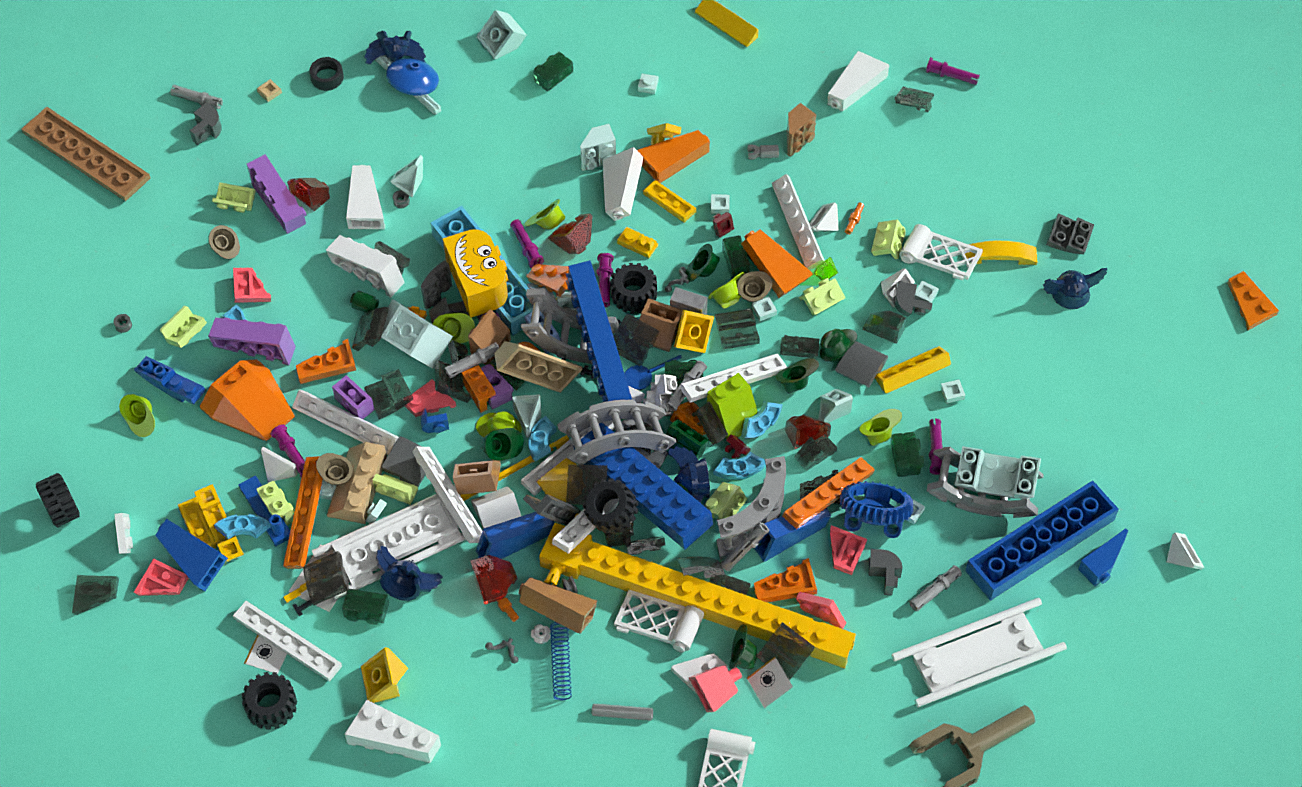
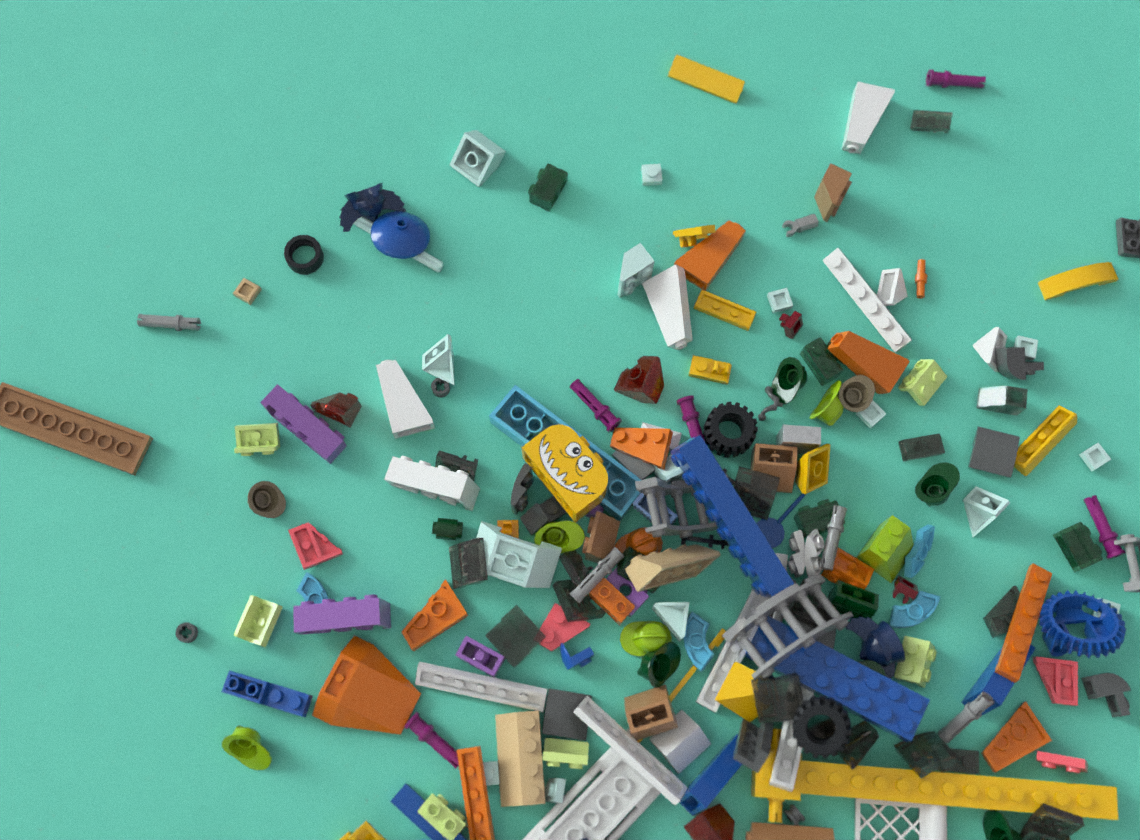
camera: 20 degrees left, 15 degrees up
dark grey brick [190,102,222,145] -> none
white slope [261,447,298,482] -> none
dark tan piece [316,453,353,486] -> none
lime piece [524,199,565,229] -> none
white plate [680,354,787,403] -> none
clear smoke plate [692,401,728,445] -> none
clear smoke slope [715,309,760,349] -> none
light grey fence [716,456,786,560] -> none
clear red slope [785,414,831,449] -> none
clear smoke slope [794,434,837,471] -> none
clear neon green slope [814,257,838,281] -> none
dark green piece [820,329,857,362] -> none
lime piece [859,409,902,446] -> none
yellowish green bracket [871,219,906,259] -> none
white piece [899,224,983,281] -> none

